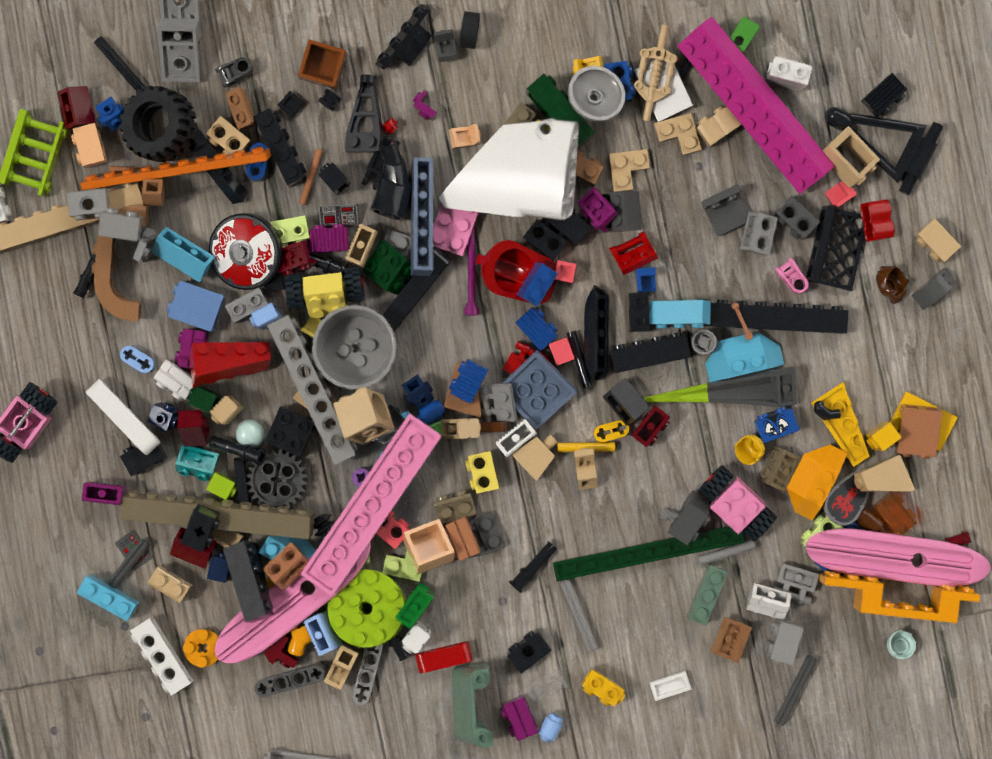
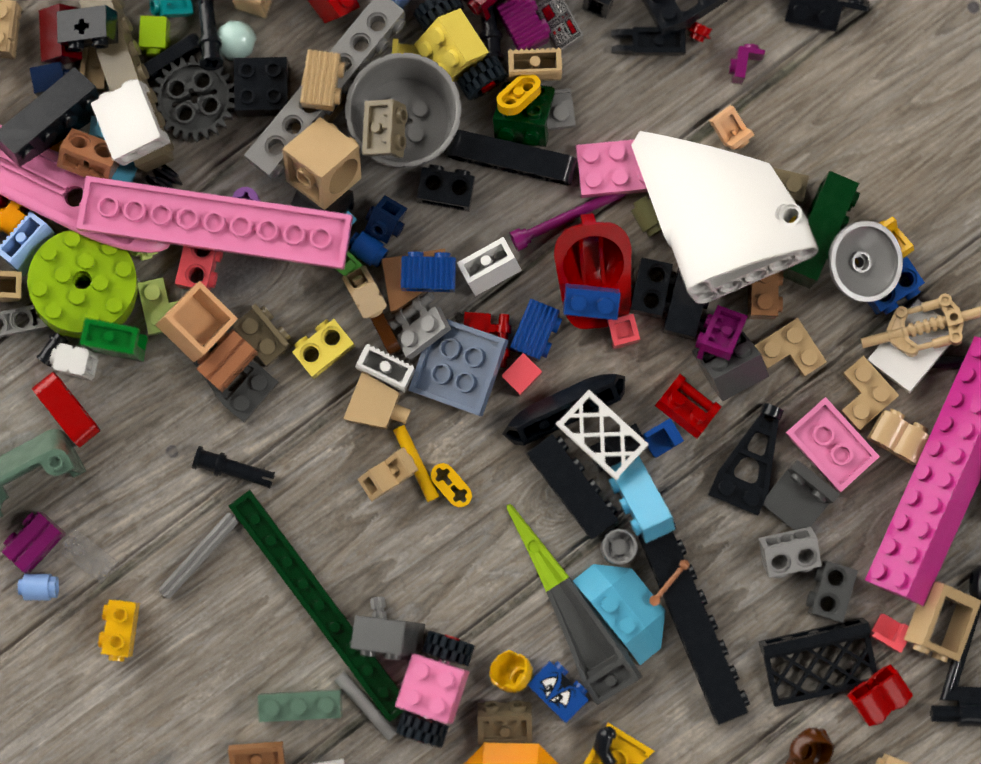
camera: 60 degrees right, 5 degrees down
black piece [370,140,412,221] -> none
sand blue brick [411,157,433,276] -> none
dark grey bracket [434,29,458,62] -> none
black tyre [460,11,480,49] -> none
black brick [507,630,552,674] -> none
black piece [567,330,592,388] -> none
black brick [602,378,650,426] -> none
dark red brick [630,405,670,447] -> none
white tile [649,671,692,701] -> none
bright pink piece [774,257,808,294] -> none
none -> white panel [91,79,171,166]
none -> tan brick [300,49,345,111]
none -> dark tan bracket [362,99,408,158]
none -> black brick [417,164,475,212]
none -> white brick [457,237,522,296]
none -> yellow plate [497,75,541,116]
none -> white window [555,390,649,480]
none -> olive brick [631,196,662,237]
none -> black plate [708,403,784,516]
none -> bright pink plate [785,397,880,493]

